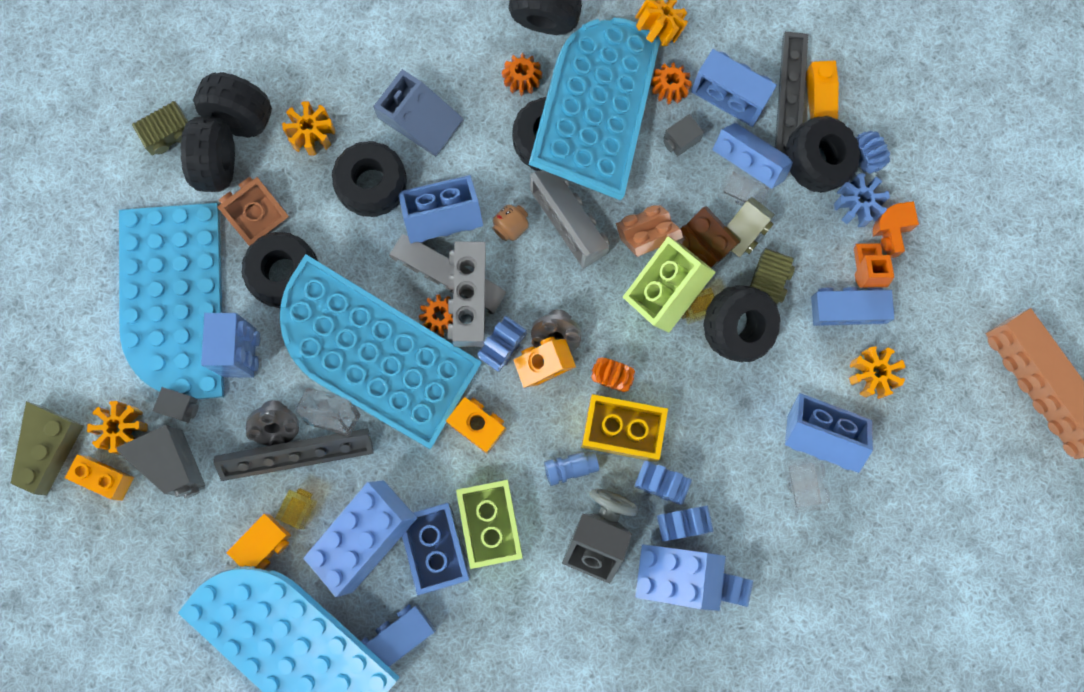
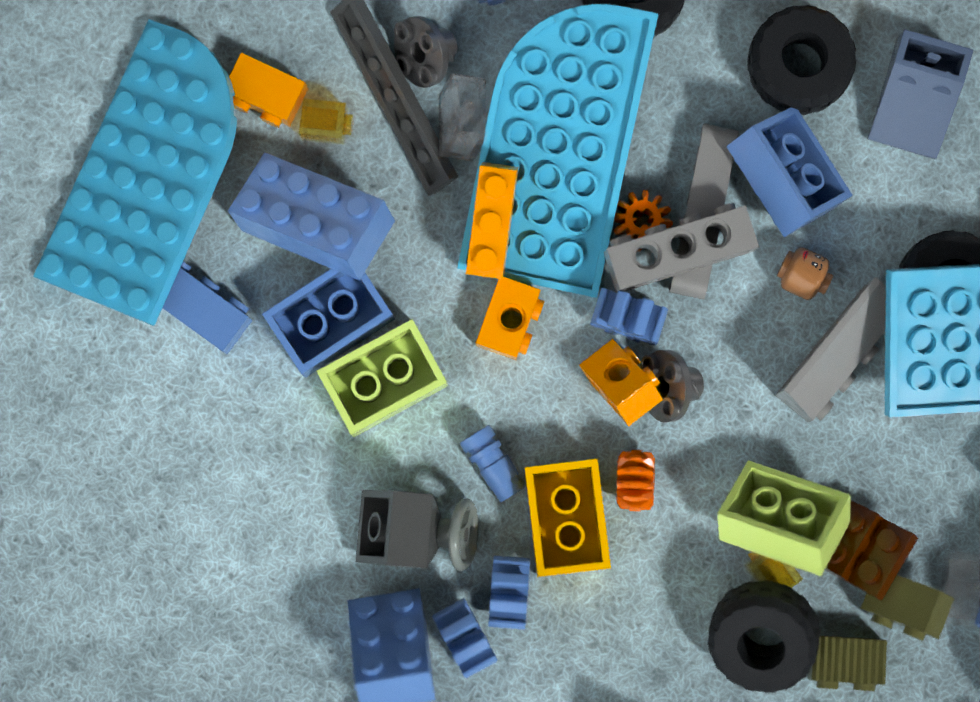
camera: 80 degrees right, 5 degrees up
nougat plate [616,205,683,257] -> none
none -> light orange brick [466,162,519,279]

